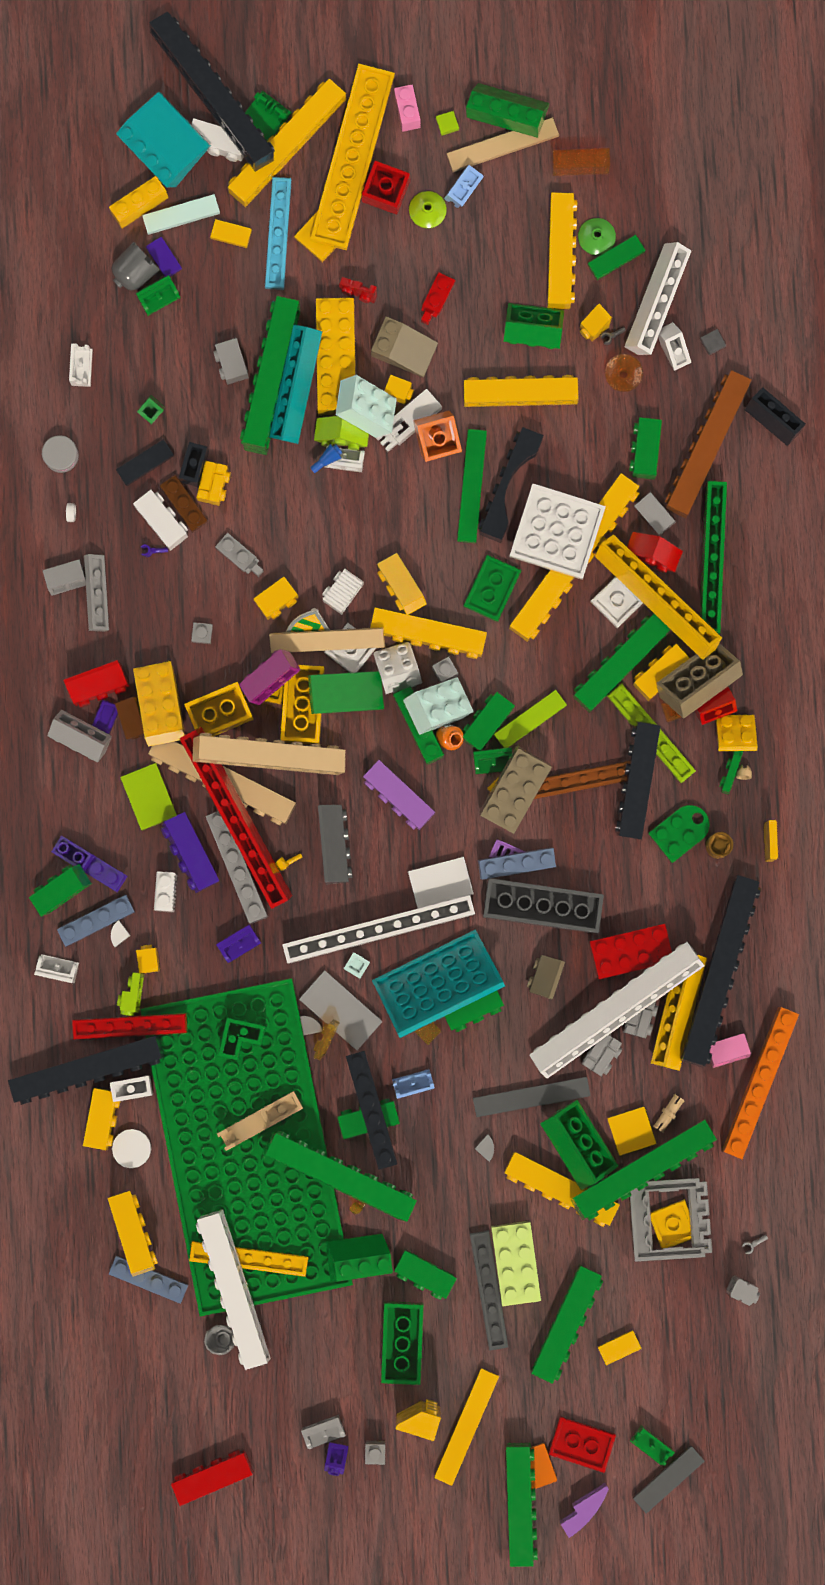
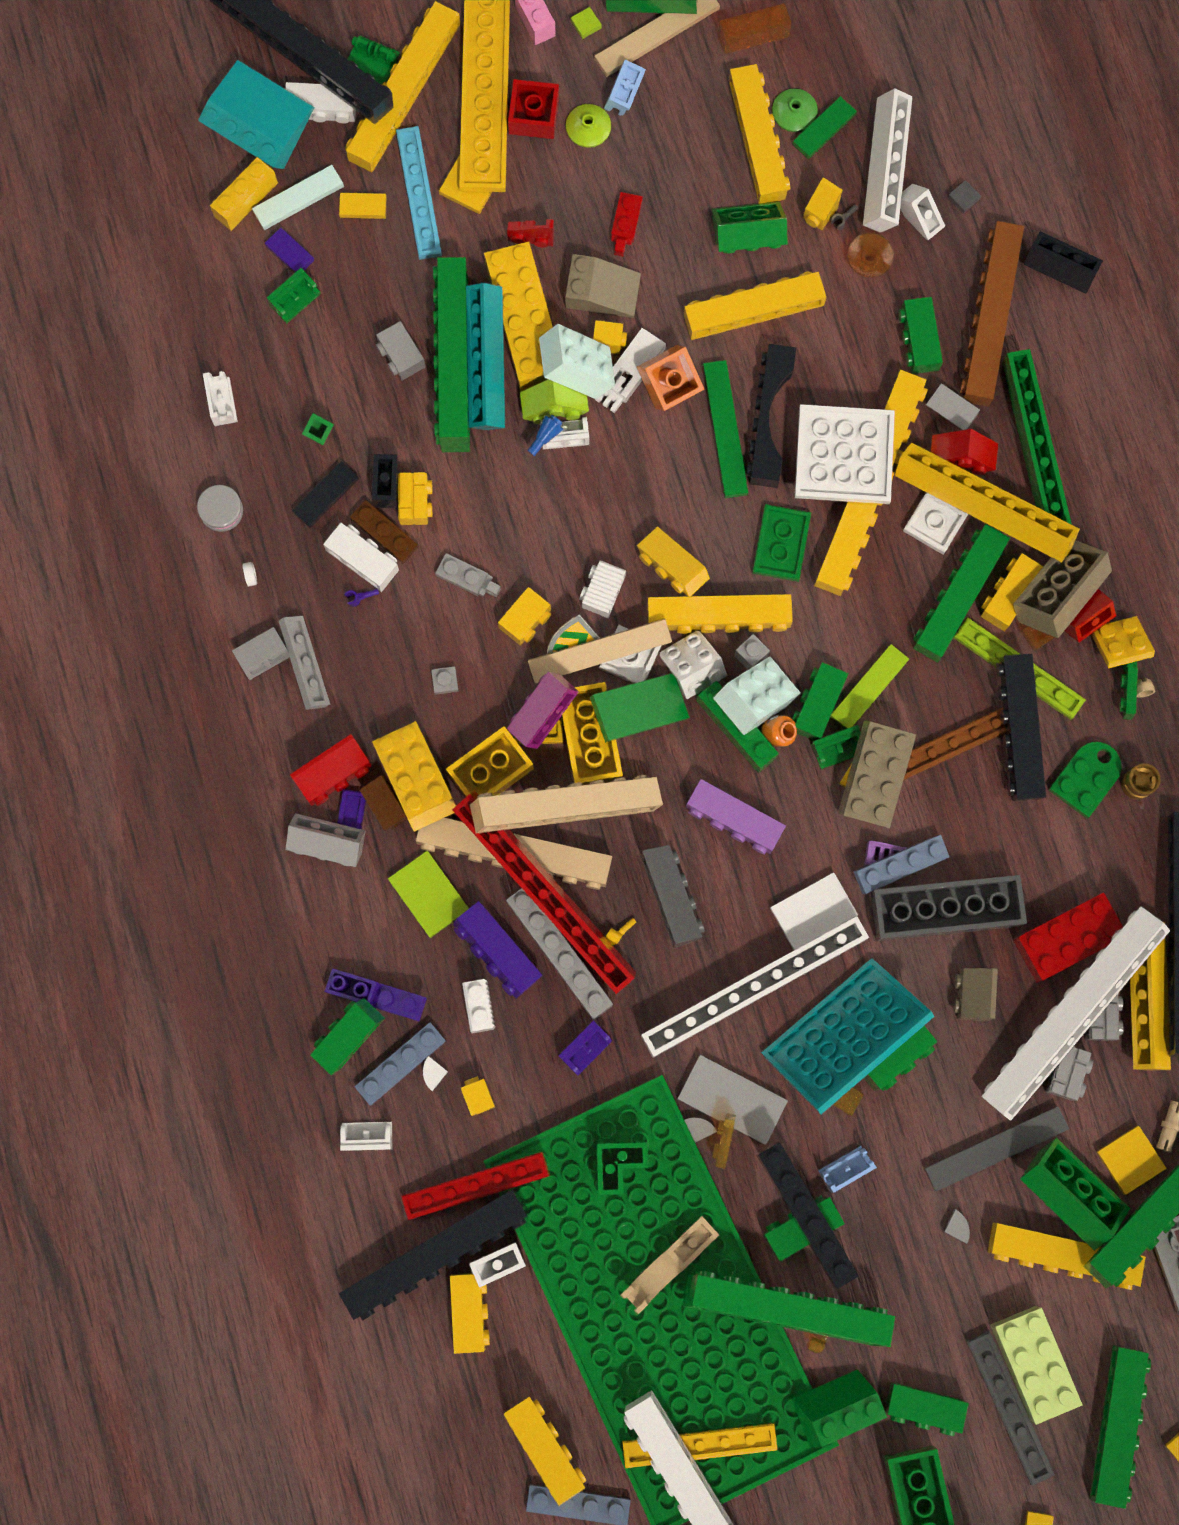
camera: 15 degrees left, 5 degrees down
dark grey cylinder [111,242,159,291] -> none
white tile [112,1129,151,1168] -> none
lime plate [117,973,144,1016] -> none
light aqua plate [344,952,370,978] -> none

